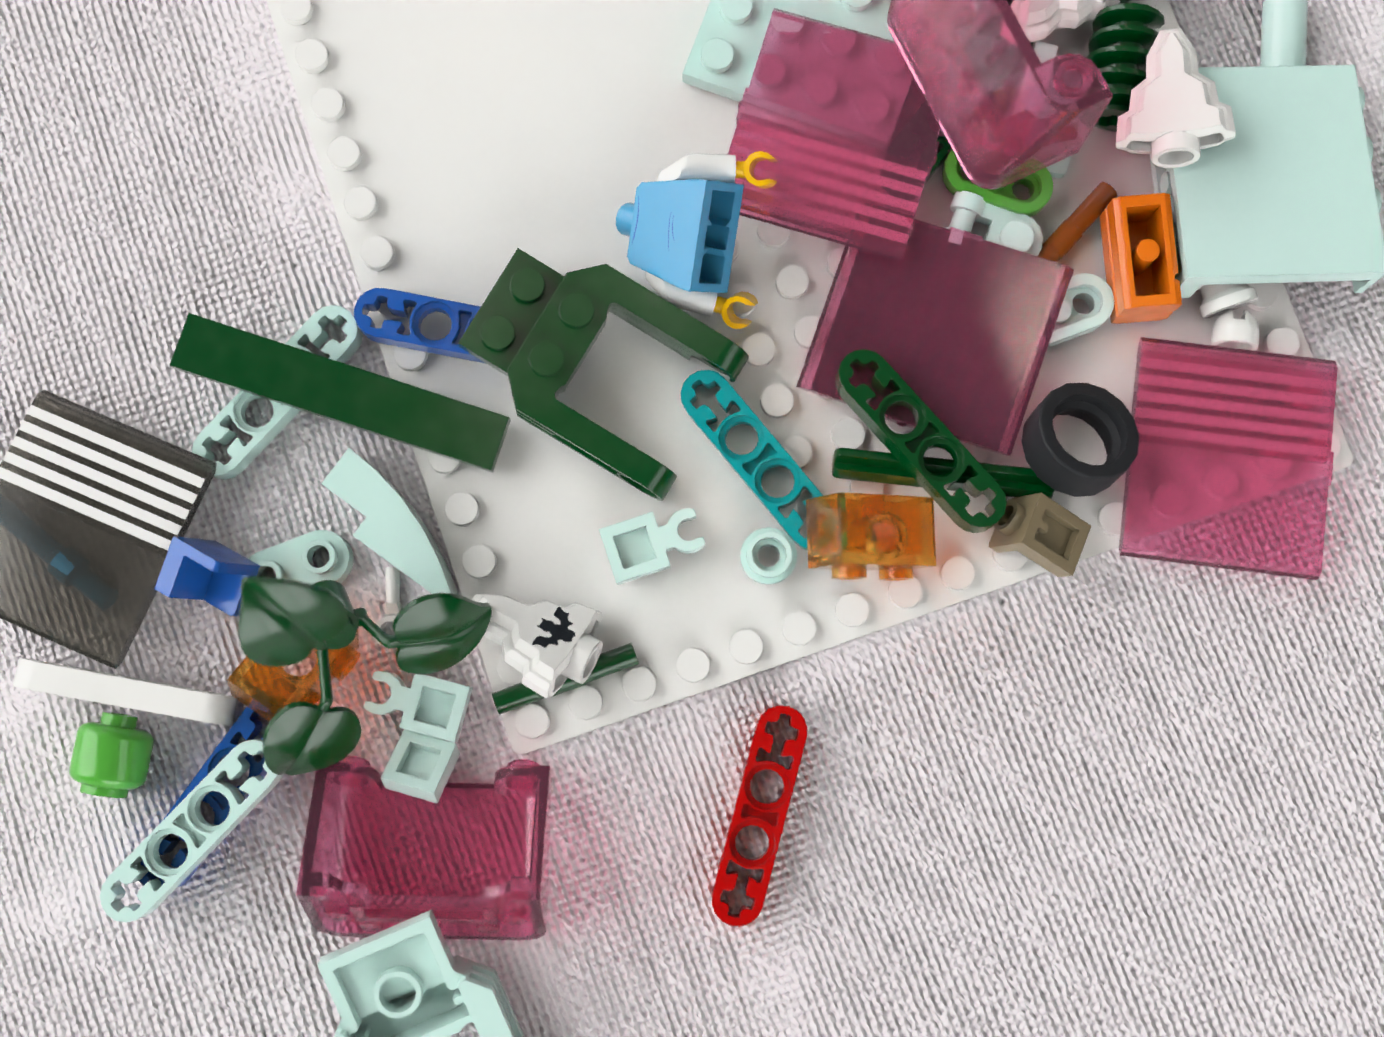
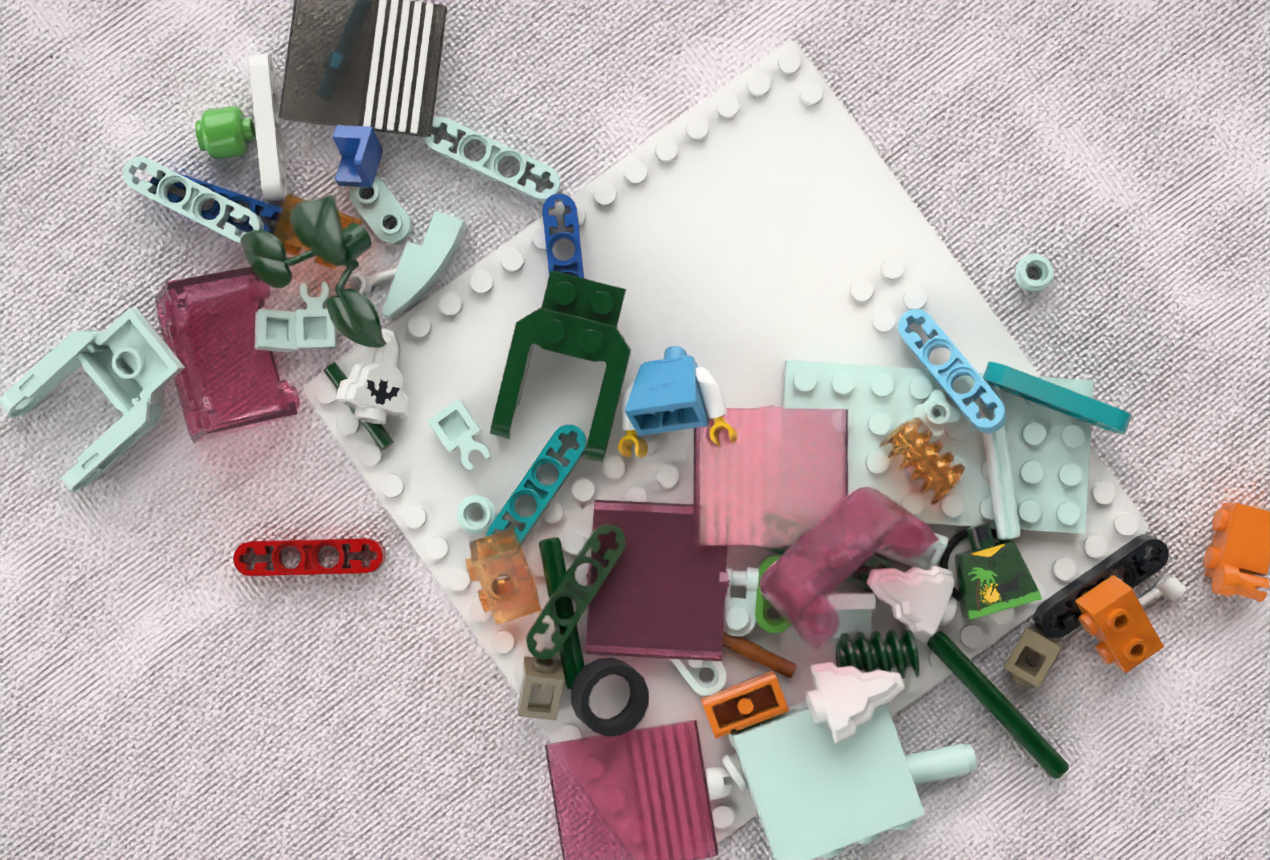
camera: 75 degrees right, 5 degrees up
dark green tile [170,313,511,473] -> none

